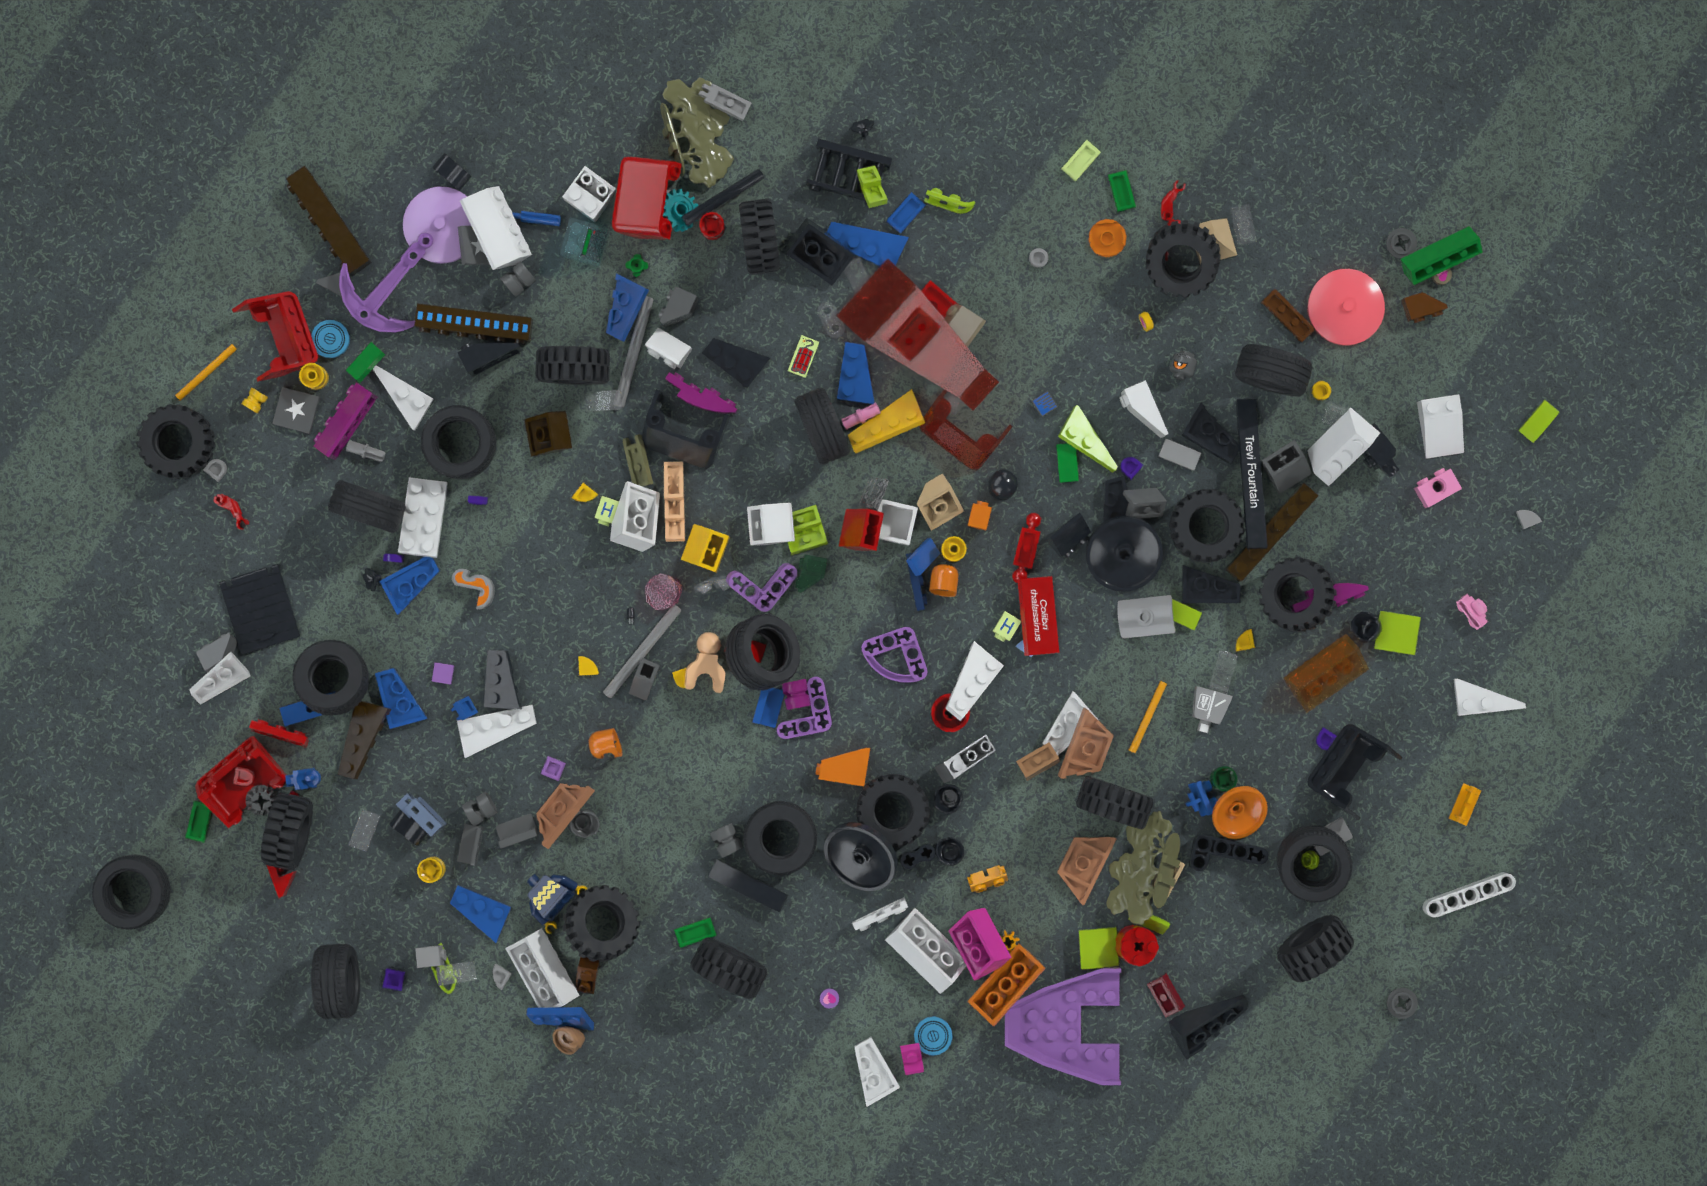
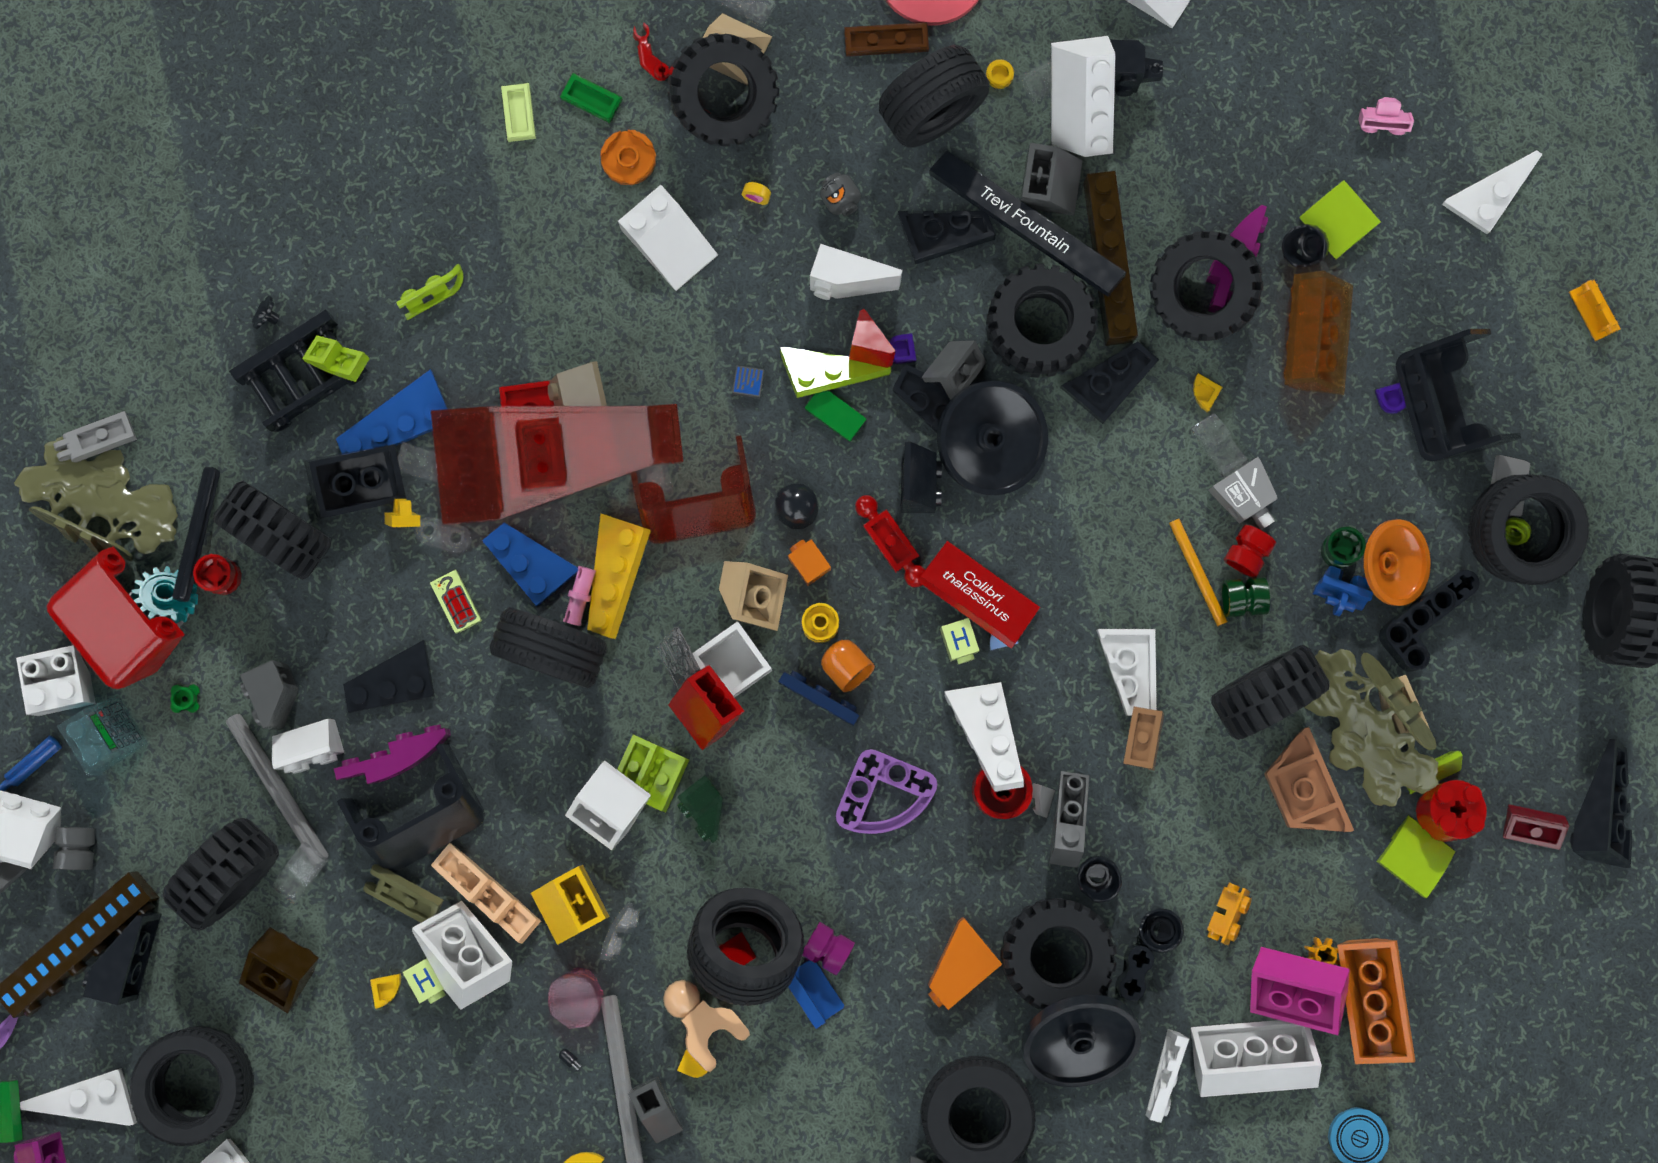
camera: 45 degrees left, 5 degrees down
dark purple tile [468,496,488,505] -> none
blue wing [606,274,649,342] -> none
medium lavender beam [726,563,797,612] -> none
medium lavender beam [777,677,832,739] -> none
blue tile [886,192,926,234] -> none
blue tile [906,538,940,576] -> none
medium lavender piece [1005,966,1121,1085] -> none
light grey tile [1029,248,1048,268] -> none
nougat wing [1058,707,1113,779] -> none
light grey shield [1117,595,1176,638] -> none
light grey tile [1158,439,1201,471] -> none
lime slope [1172,599,1202,630] -> none
bright pink brick [1414,468,1462,508] -> none
none -> yellow tile [385,499,420,527]
none -> white slope [618,185,718,291]
none -> slope [849,309,896,368]
none -> light grey tile [1032,783,1055,818]
none -> dark green wheel [1222,578,1270,617]
none -> red wheel [1224,525,1276,578]

